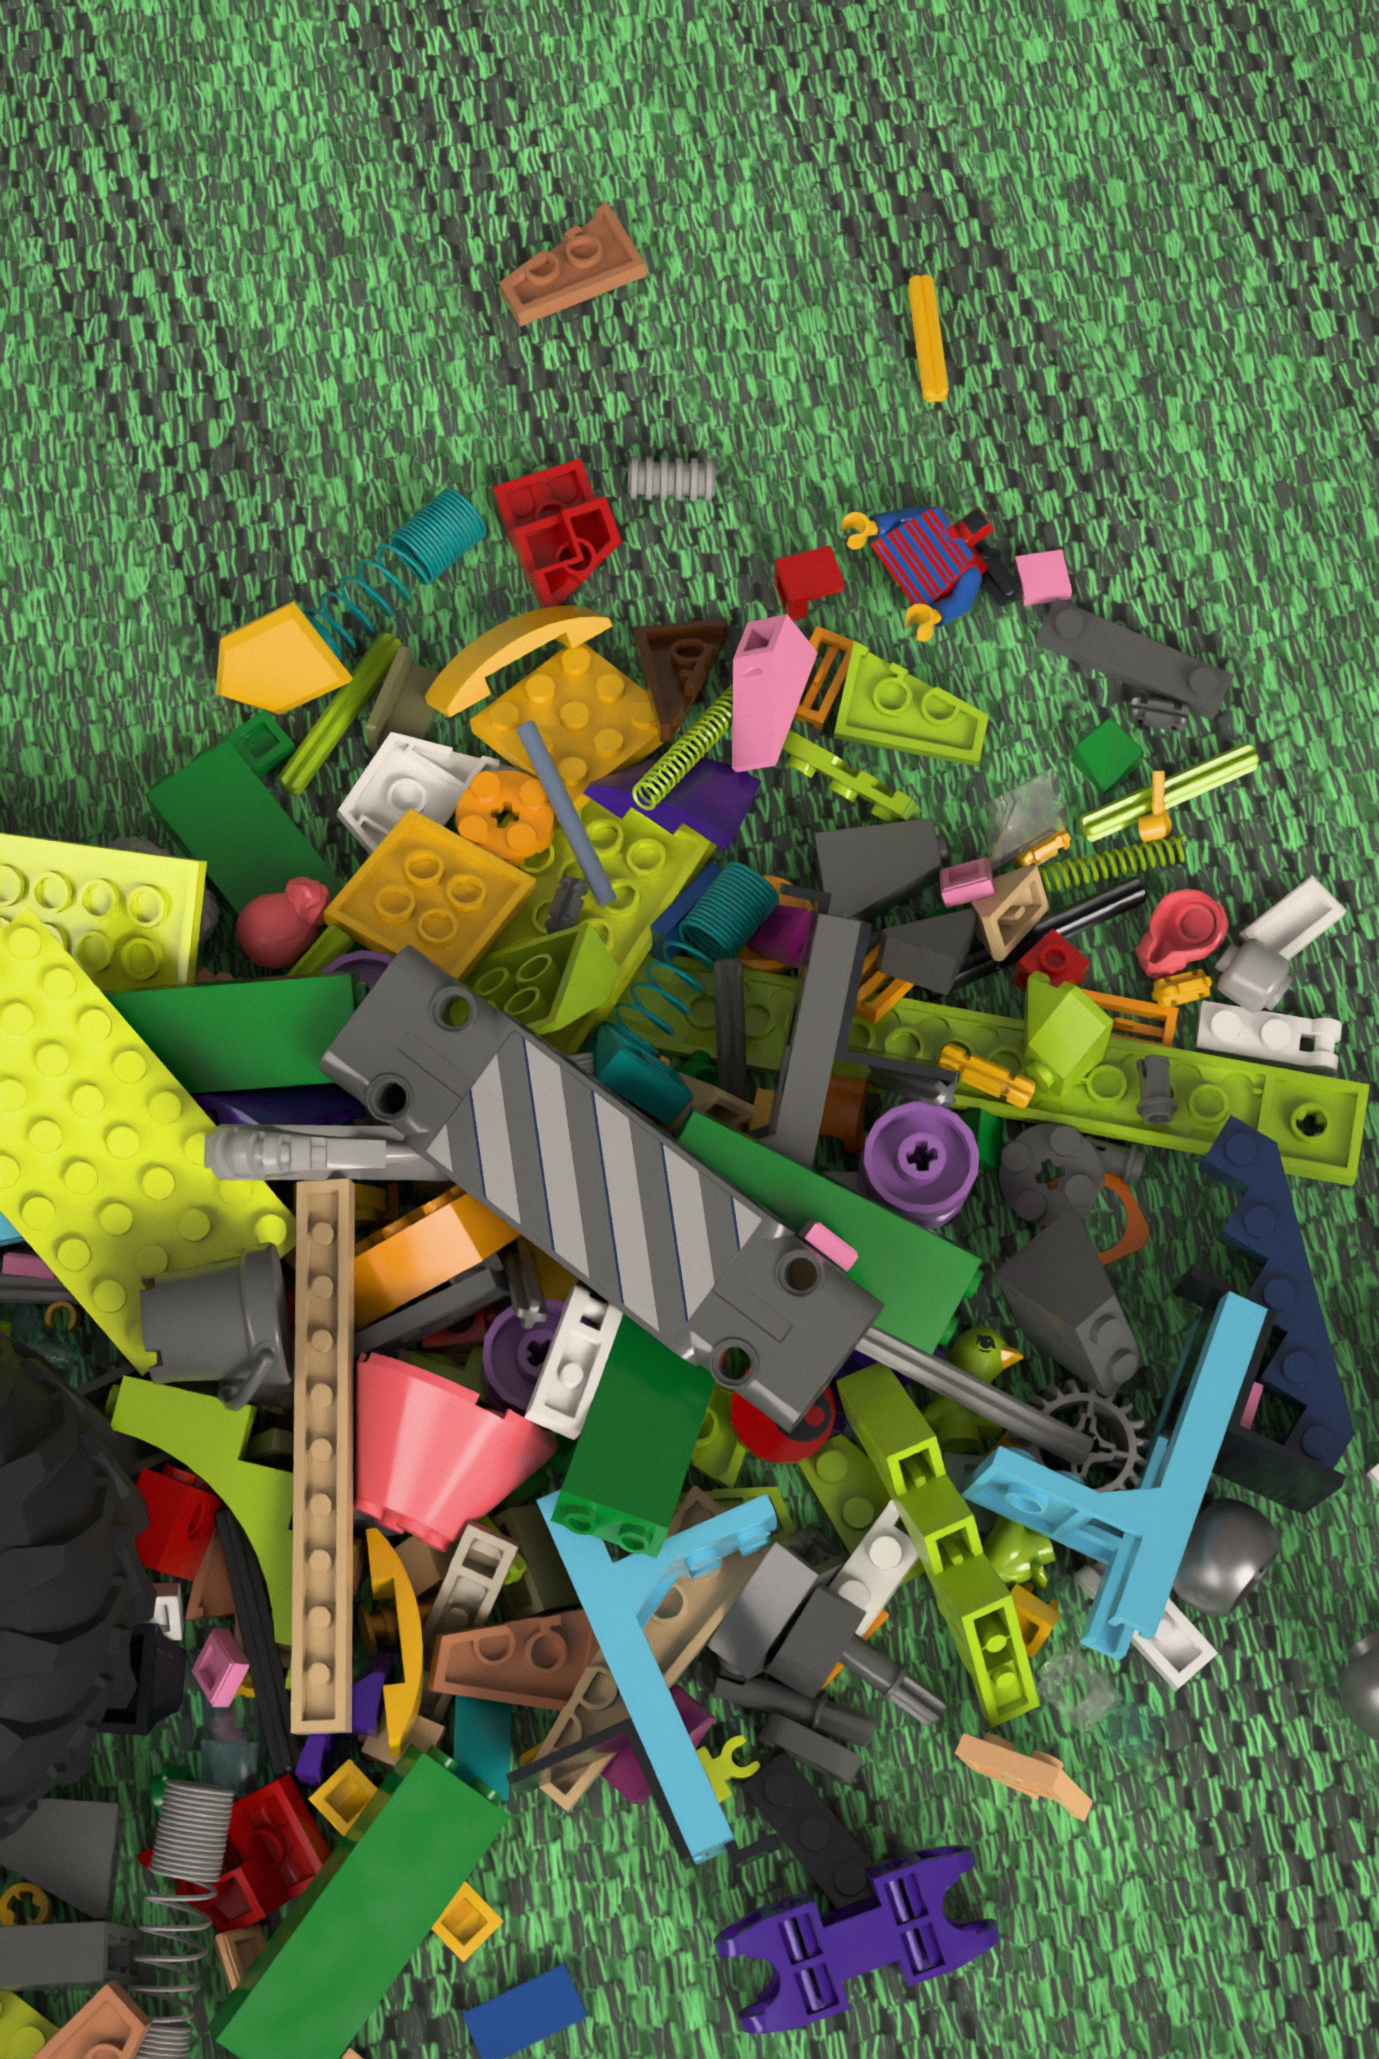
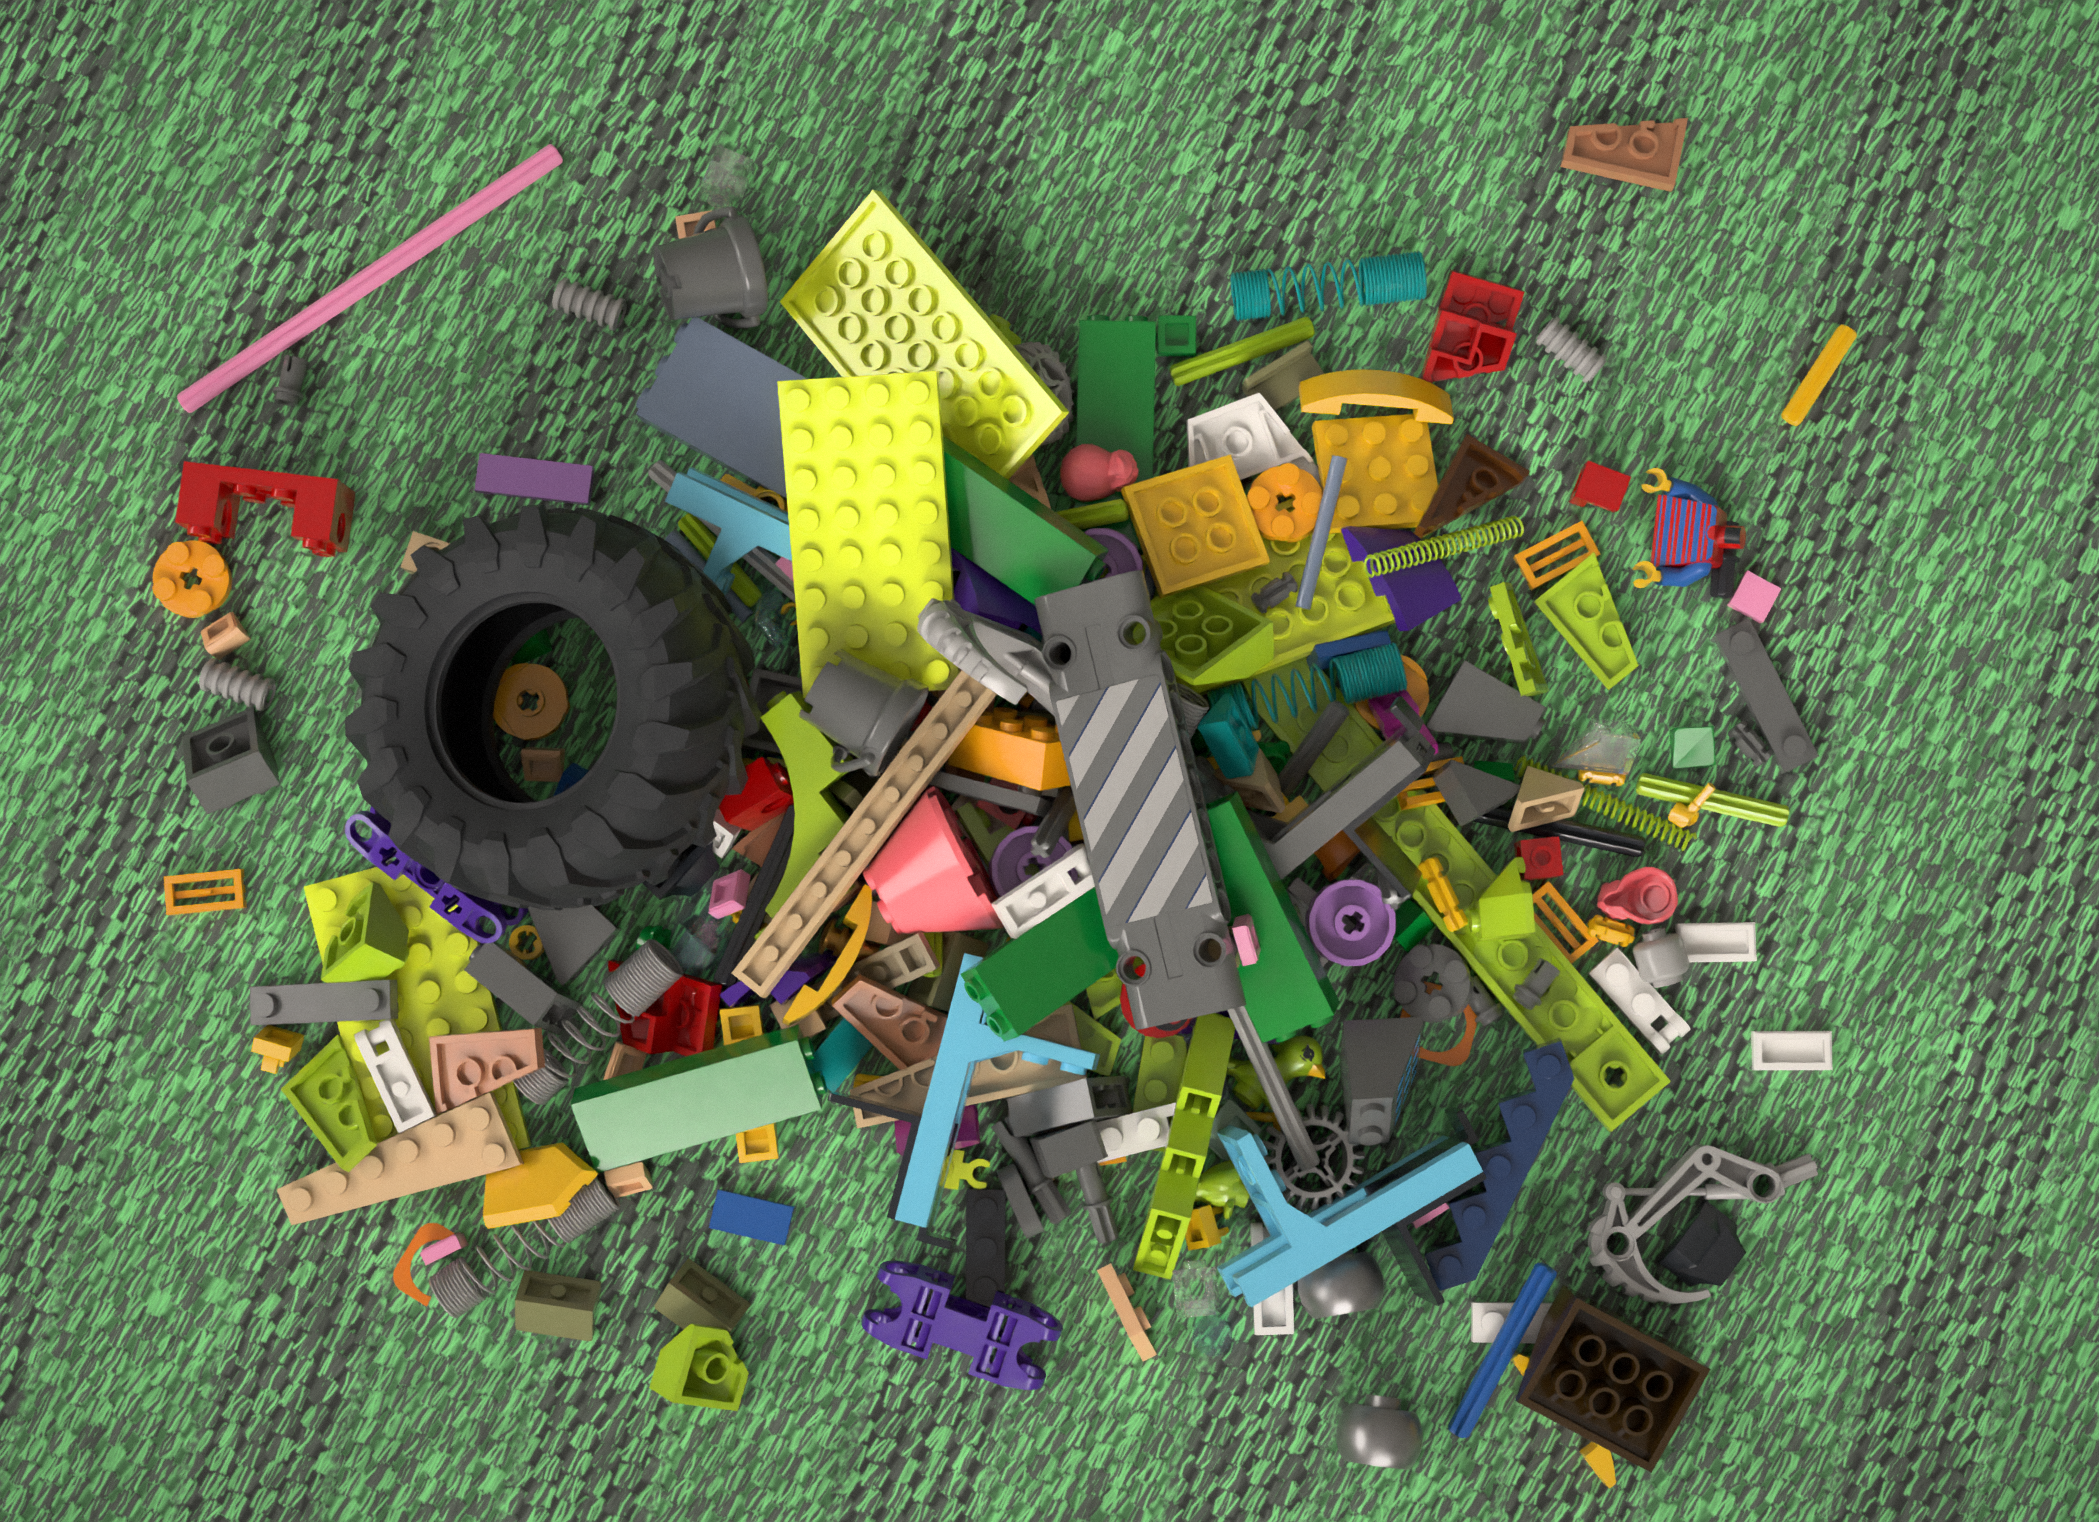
camera: 45 degrees right, 15 degrees up
yellow tile [215,601,353,715] -> none
bright pink slope [732,614,818,773] -> none
bright pink tile [939,857,995,908] -> none

